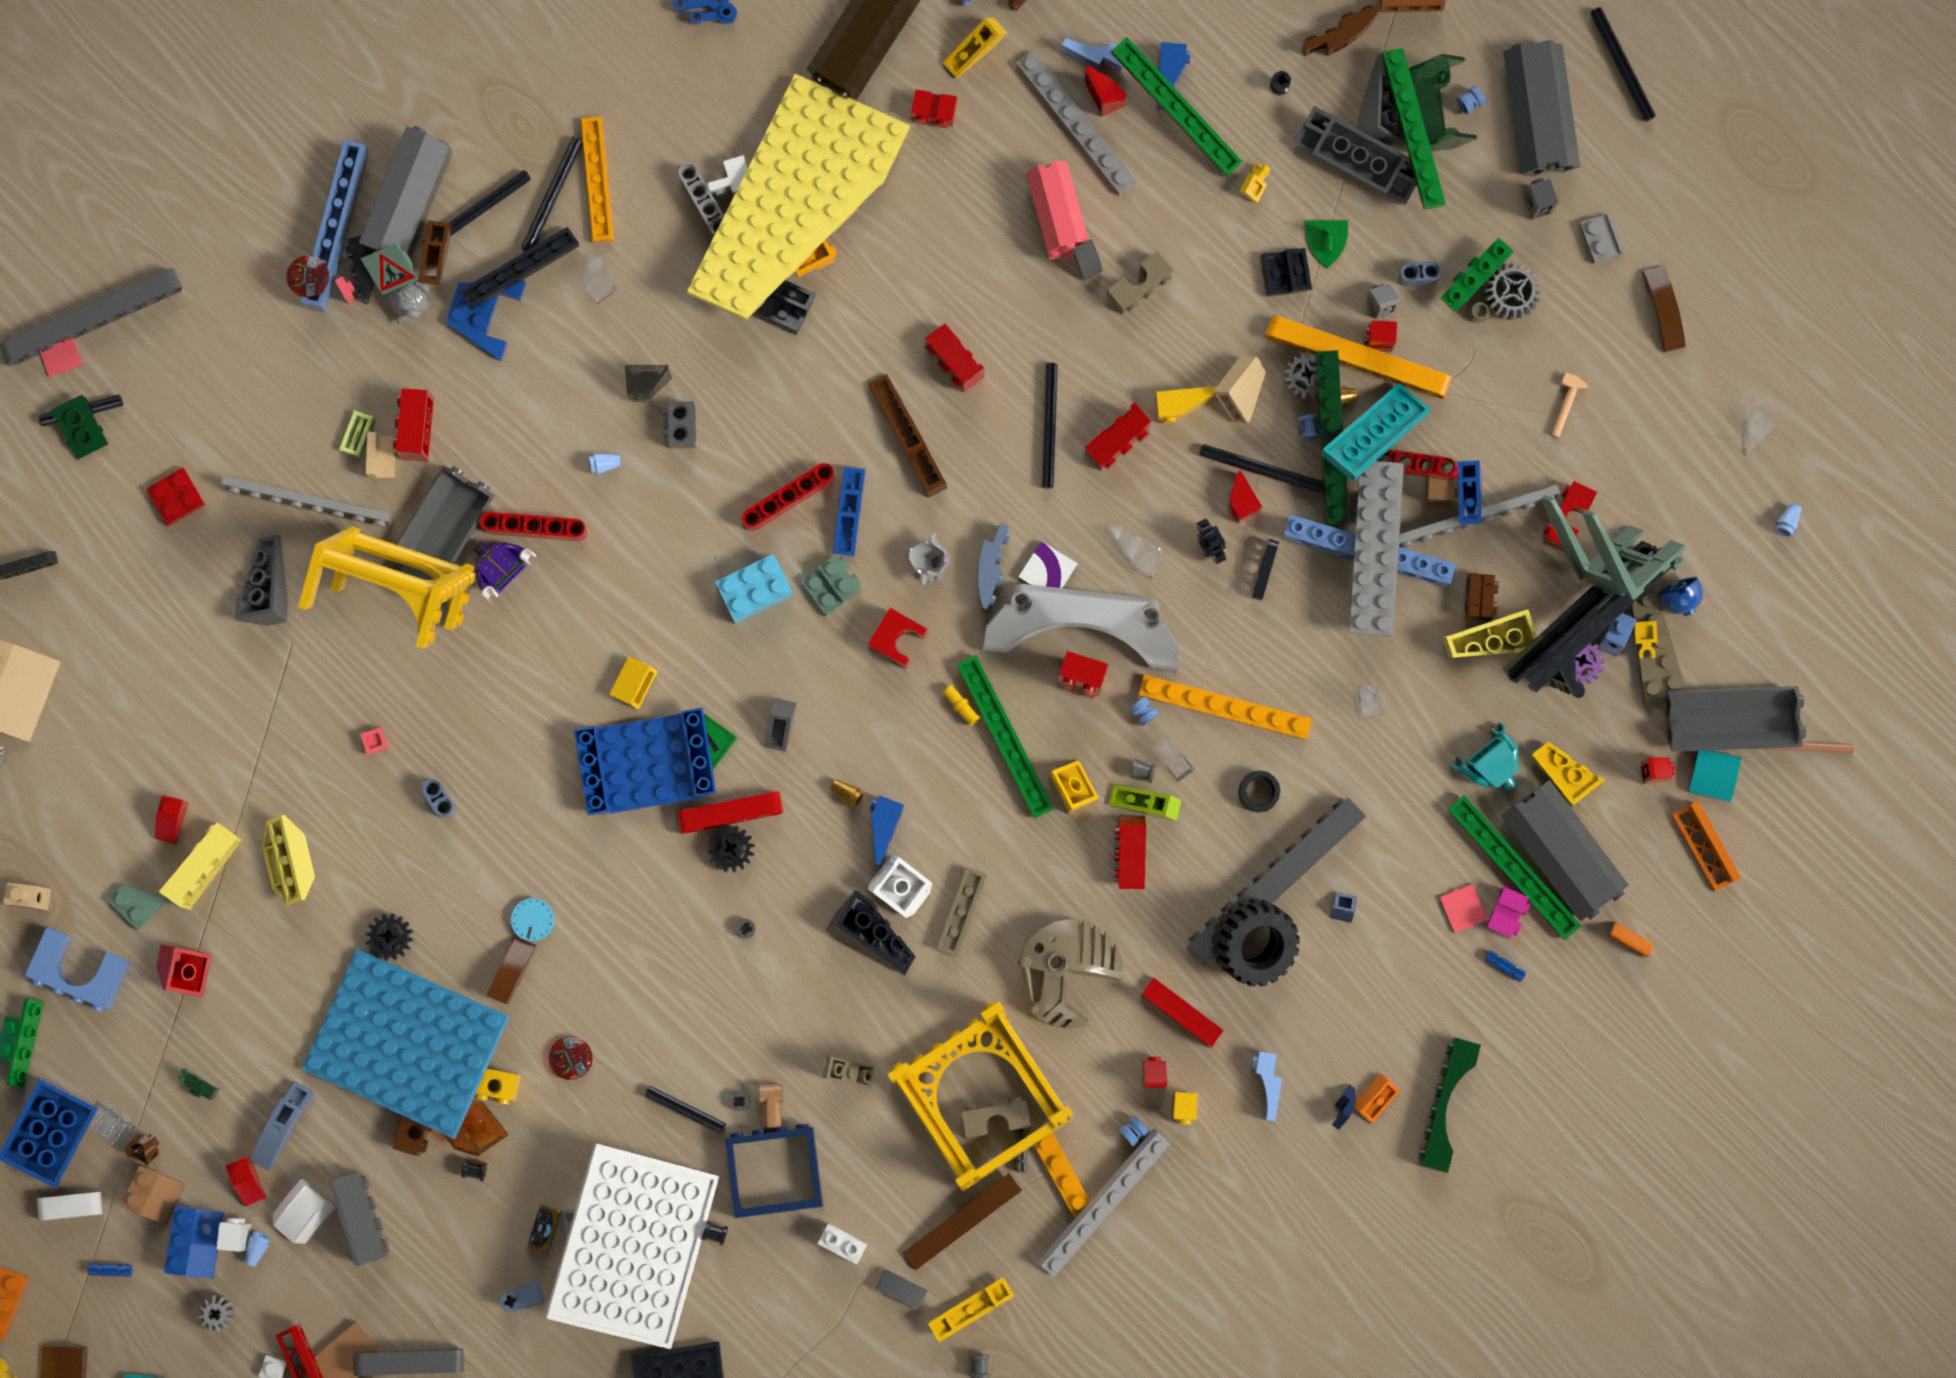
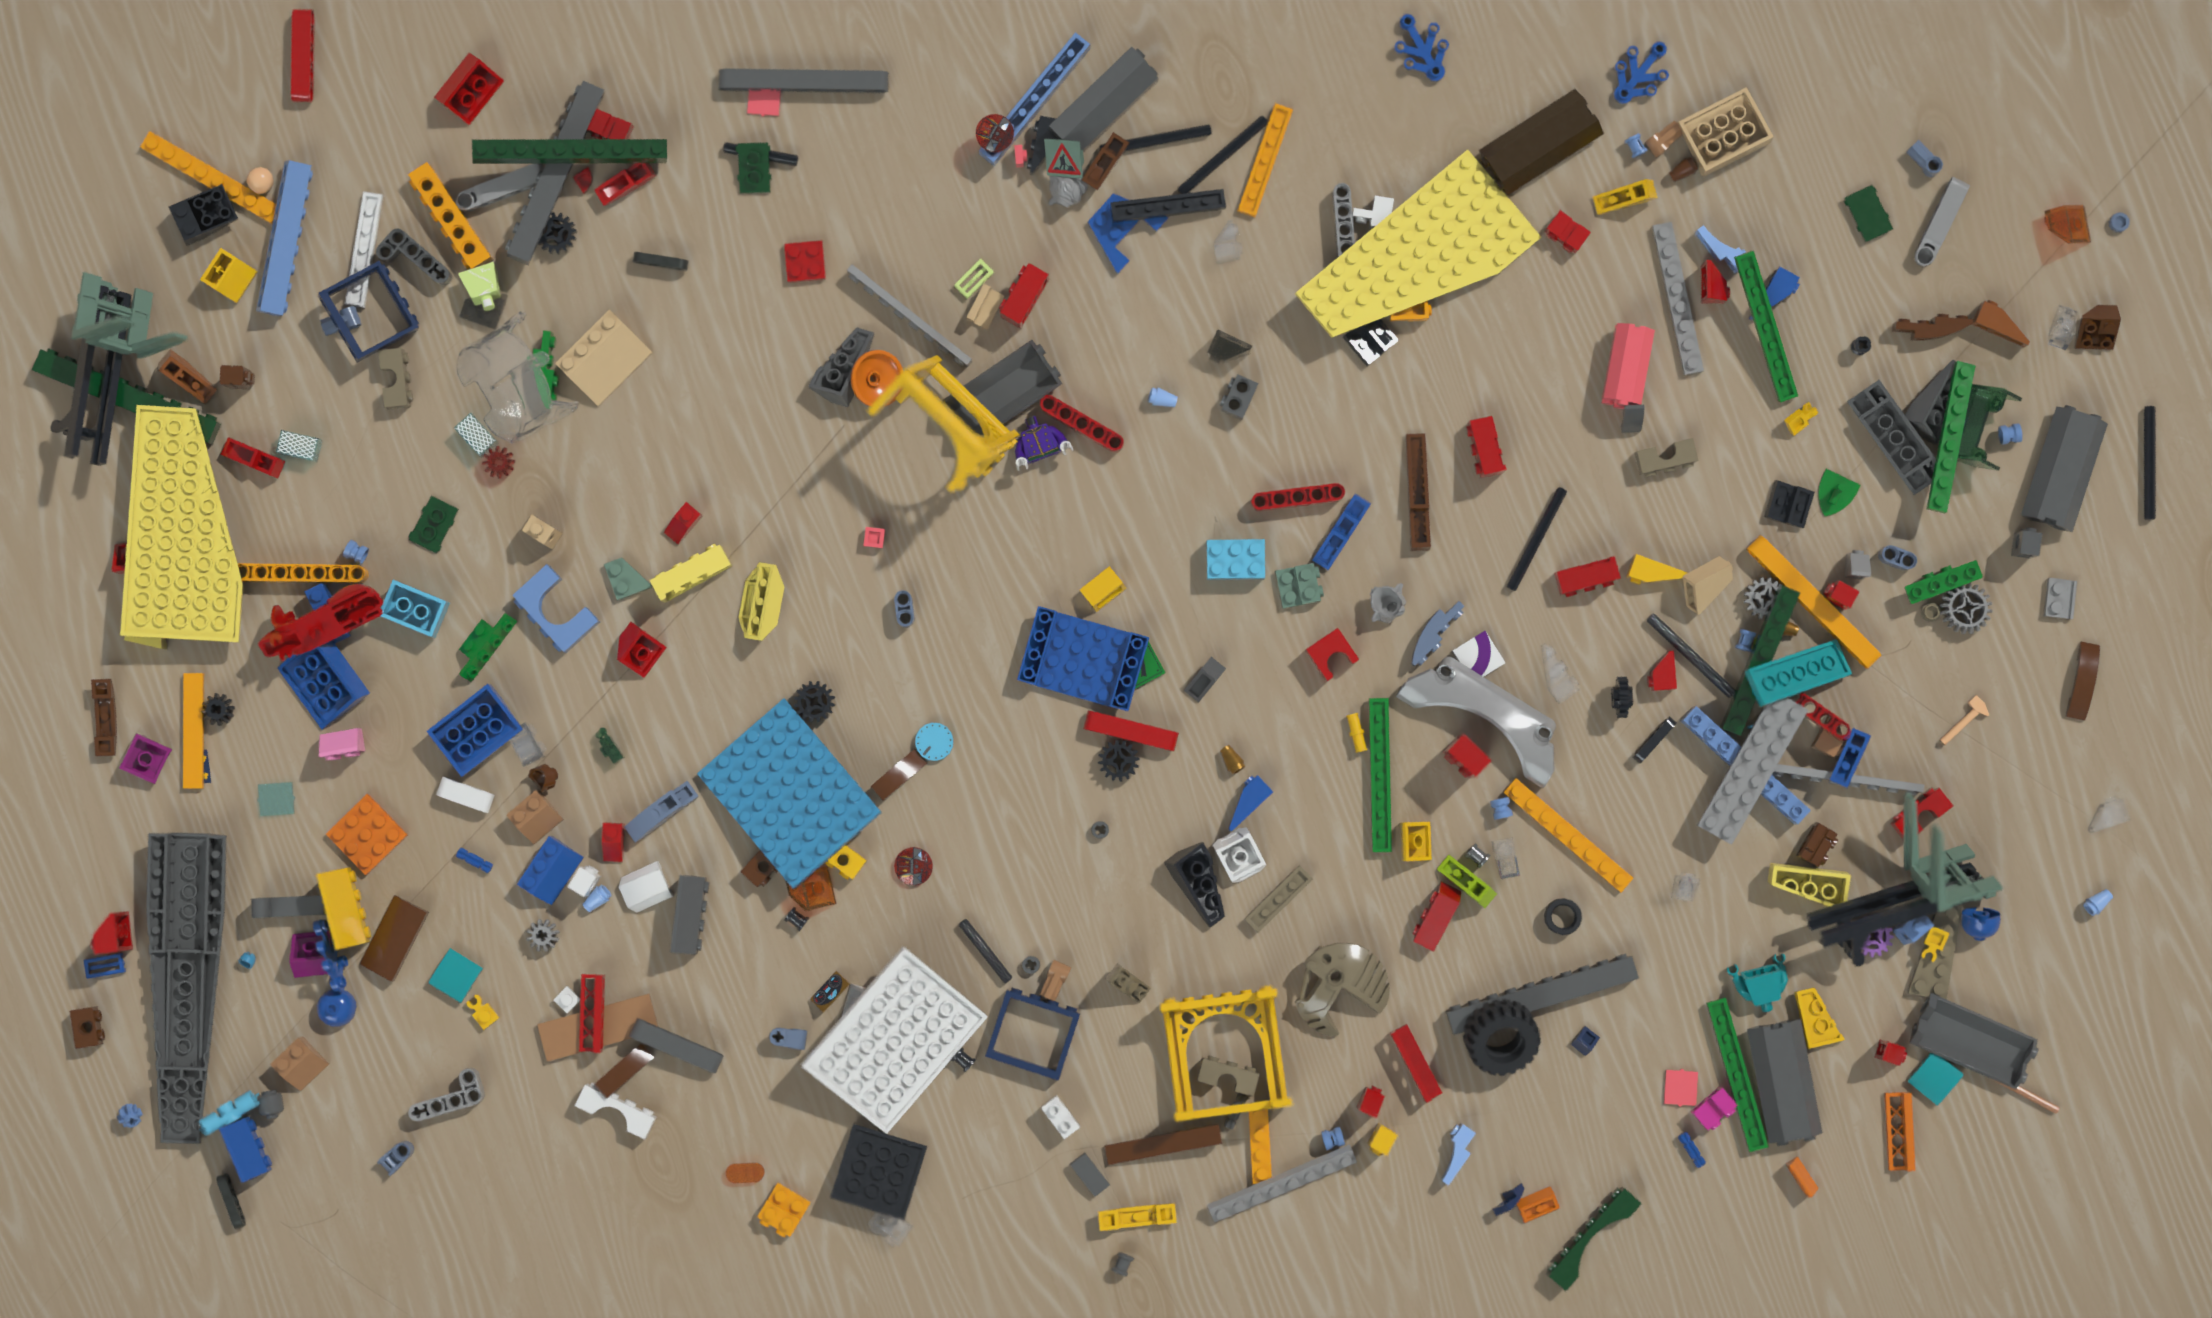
camera: 25 degrees right, 5 degrees up
none -> orange dish [851,350,903,407]

